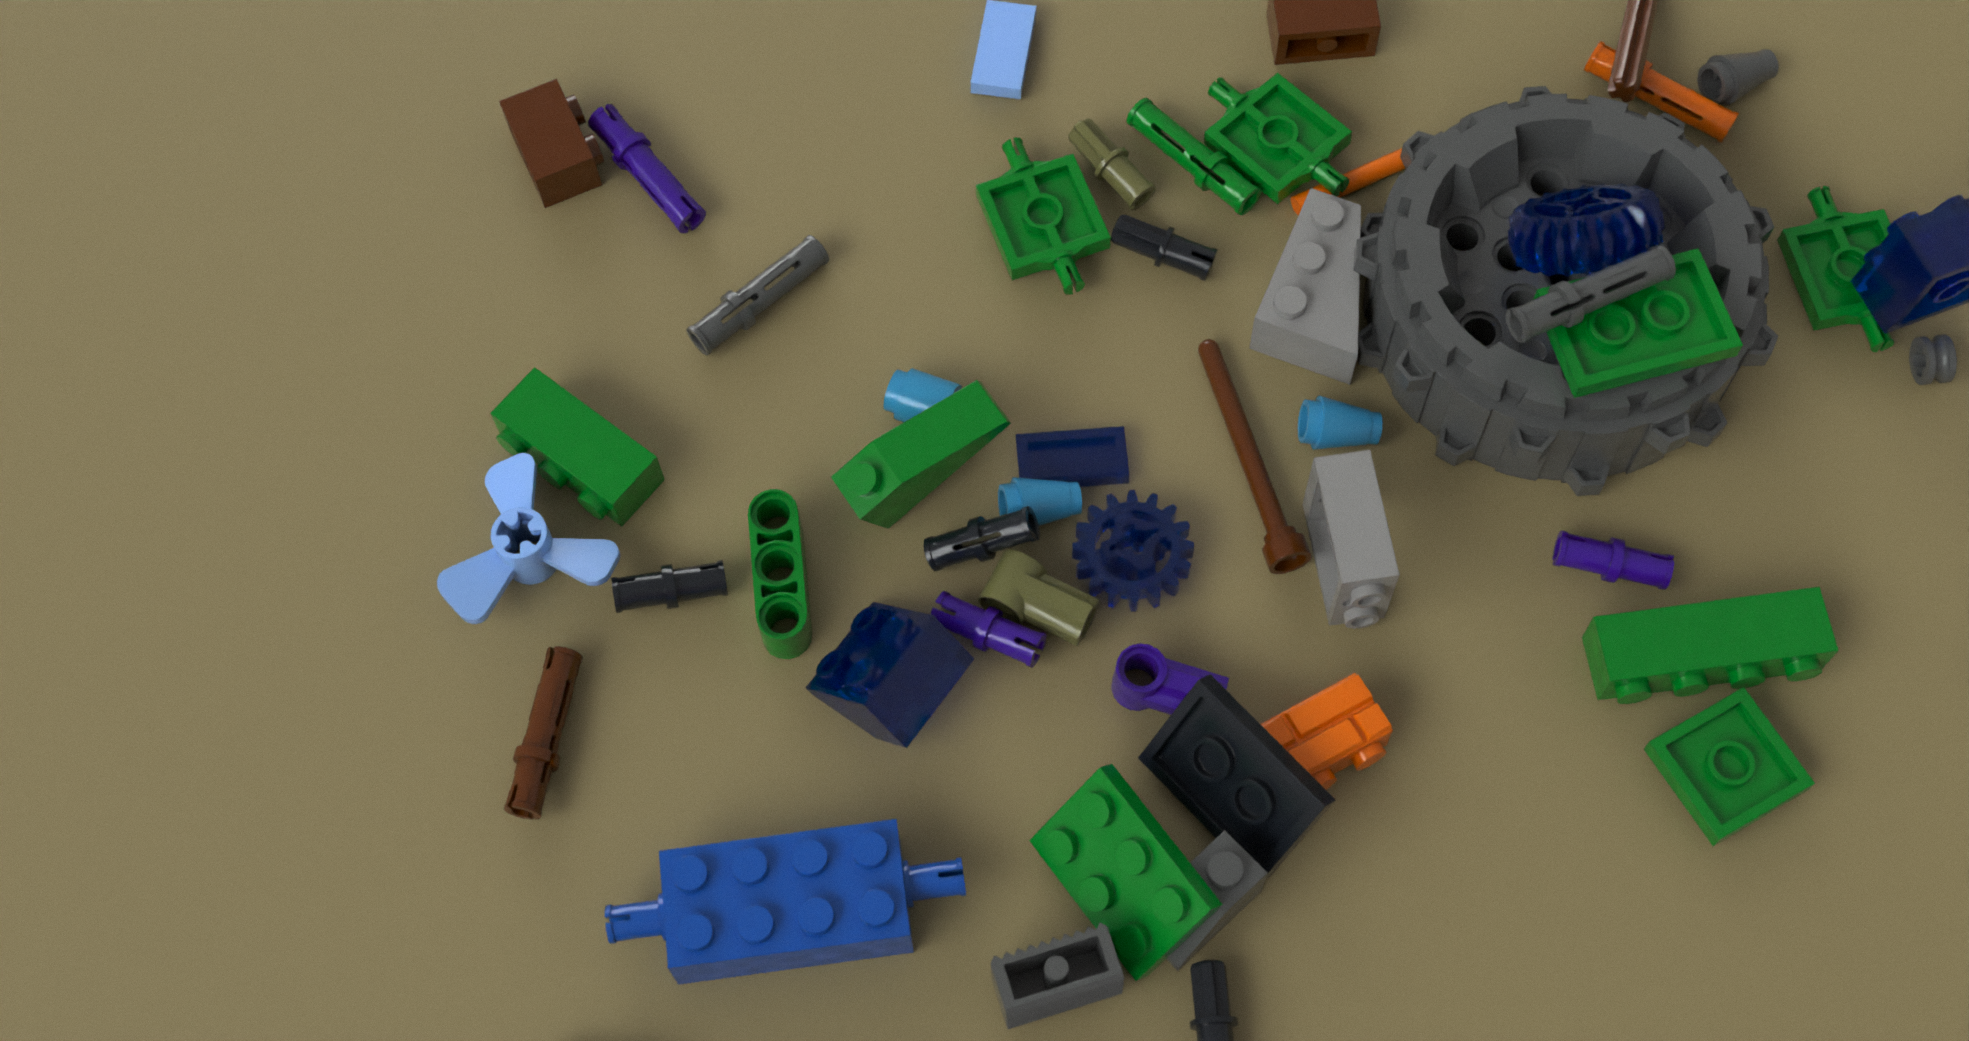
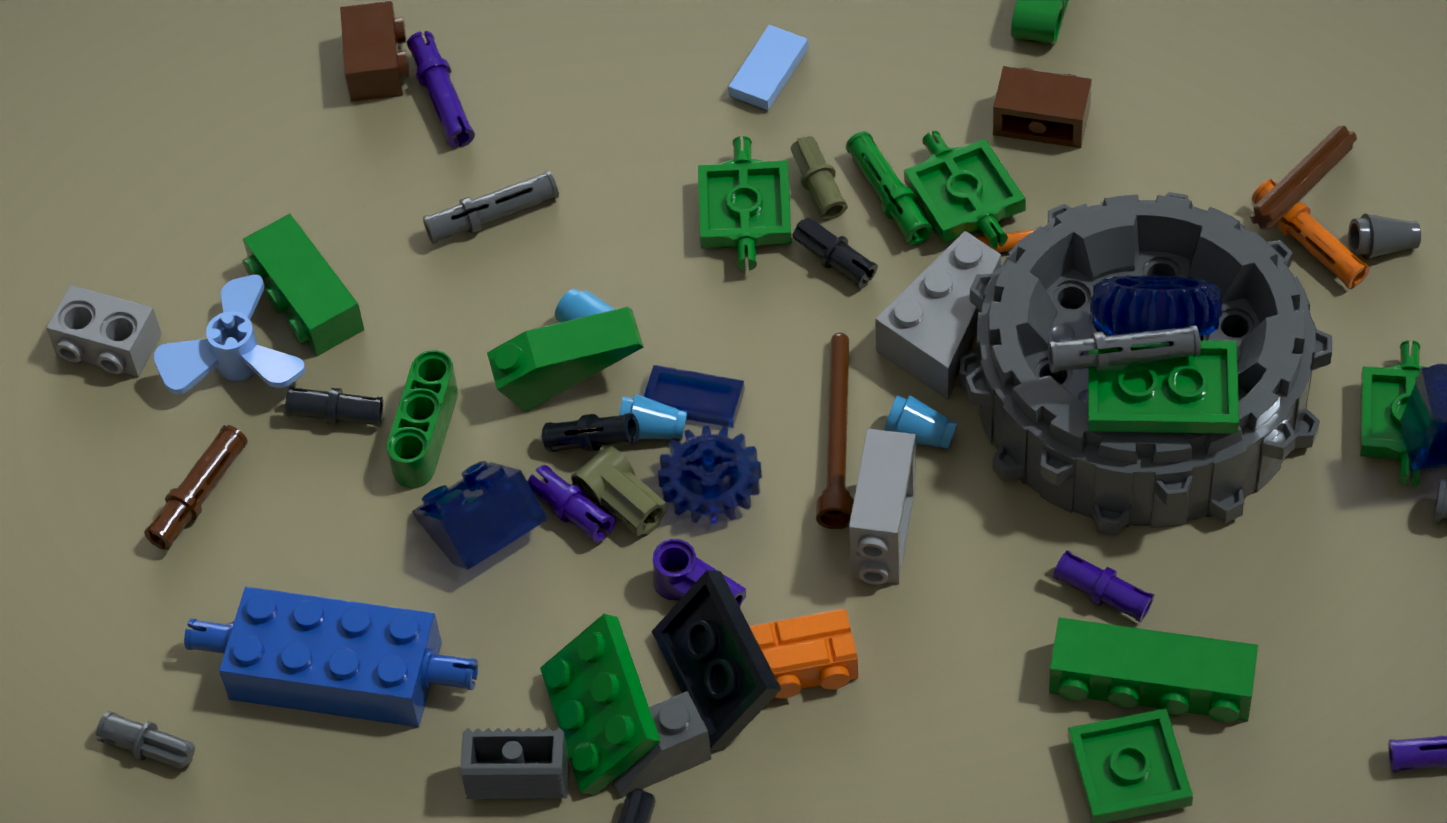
camera: 20 degrees right, 10 degrees down
none -> light grey brick [46,285,162,377]

